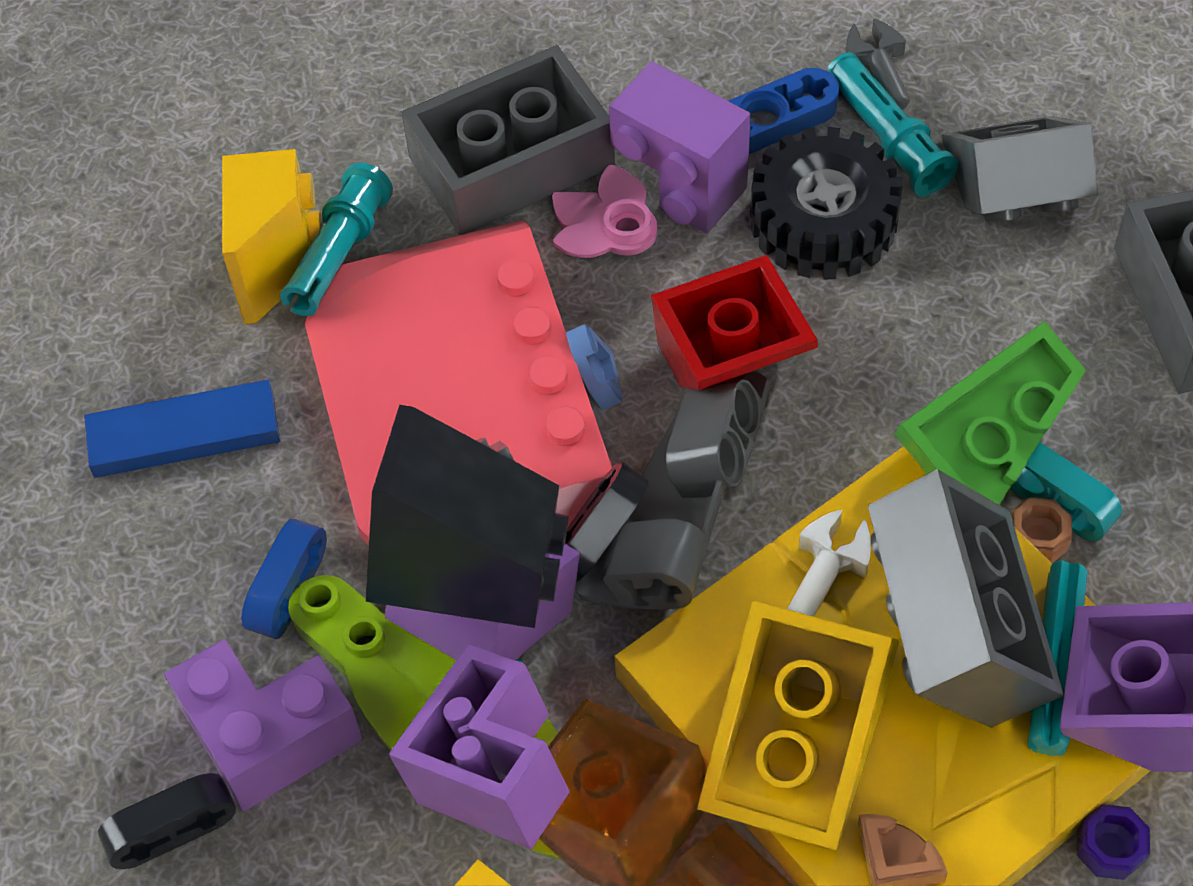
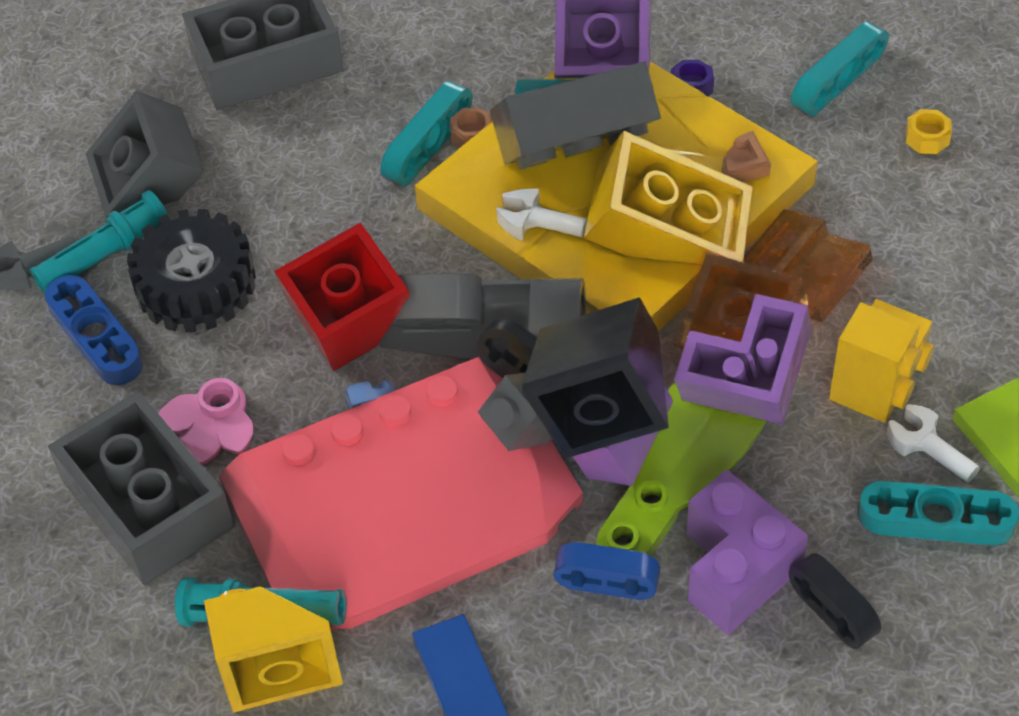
camera: 100 degrees left, 5 degrees down
medium lavender brick [609,61,750,234] -> none
bright green wing [893,321,1086,505] -> none

